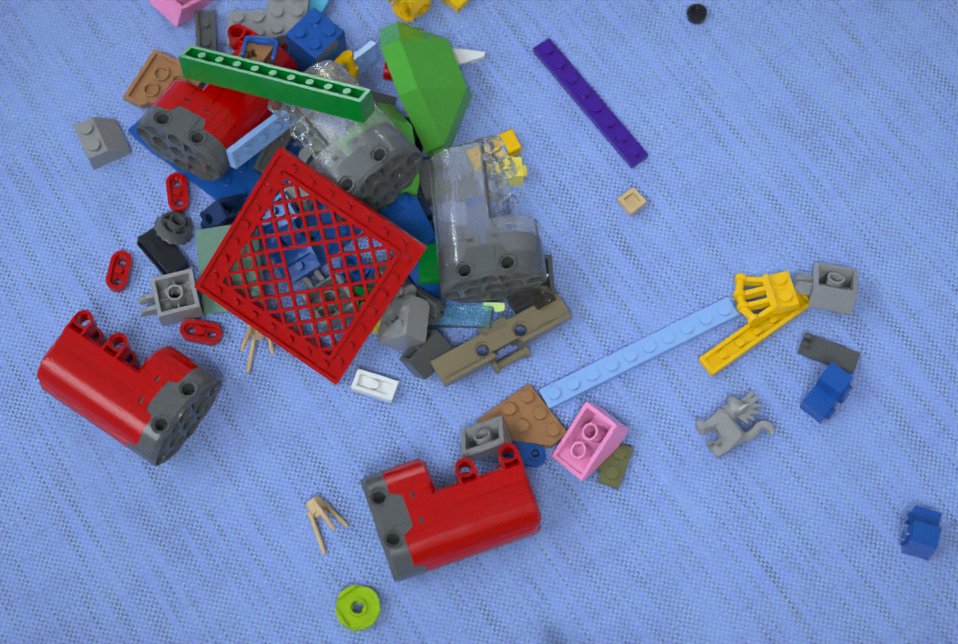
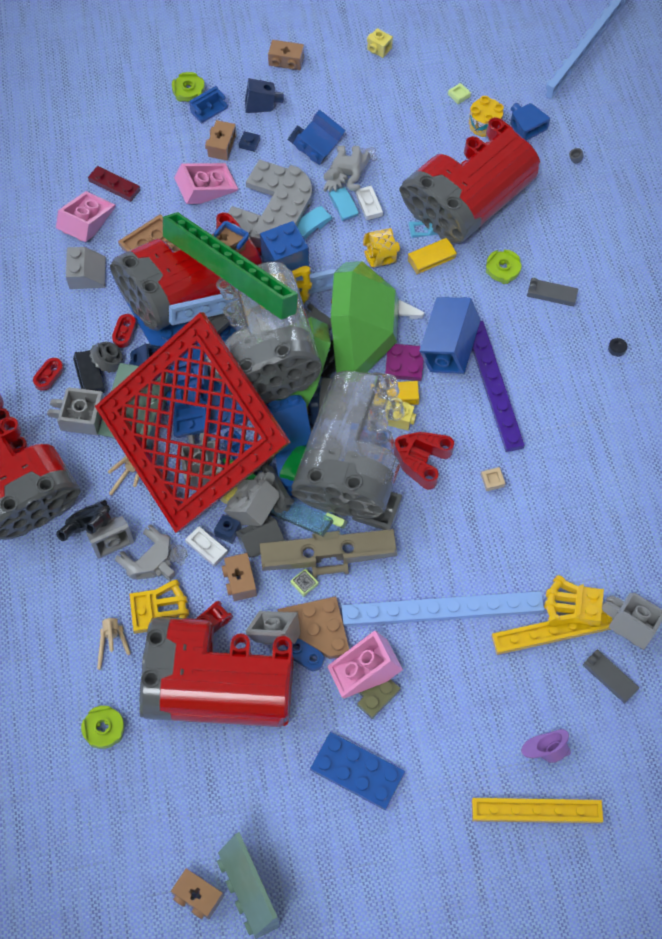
camera: 20 degrees right, 5 degrees down
red plate [180,319,223,346] -> none
dark grey hinge [194,10,218,51] -> none
clear smoke slope [505,286,556,314] -> none
light grey animal [695,391,775,459] -> none
blue brick [800,362,854,424] -> none
blue brick [899,505,942,561] -> none
none -> bright pink slope [56,191,115,242]
none -> black connector [56,500,112,541]
none -> light grey slope [86,516,134,559]
none -> dark red plate [88,166,140,202]
none -> light grey connector [115,524,175,581]
none -> yellow plate [129,579,189,634]
none -> clear plate [168,544,188,566]
none -> red piece [196,601,233,633]
none -> dark blue plate [214,514,241,544]
none -> medium nougat brick [222,553,257,601]
none -> tile [290,569,319,597]
none -> blue plate [310,732,405,811]
none -> magenta plate [385,344,423,381]
none -> red connector [394,432,454,490]
none -> brick [419,297,481,374]
none -> yellow plate [471,798,603,824]
none -> medium lavender piece [521,729,571,763]

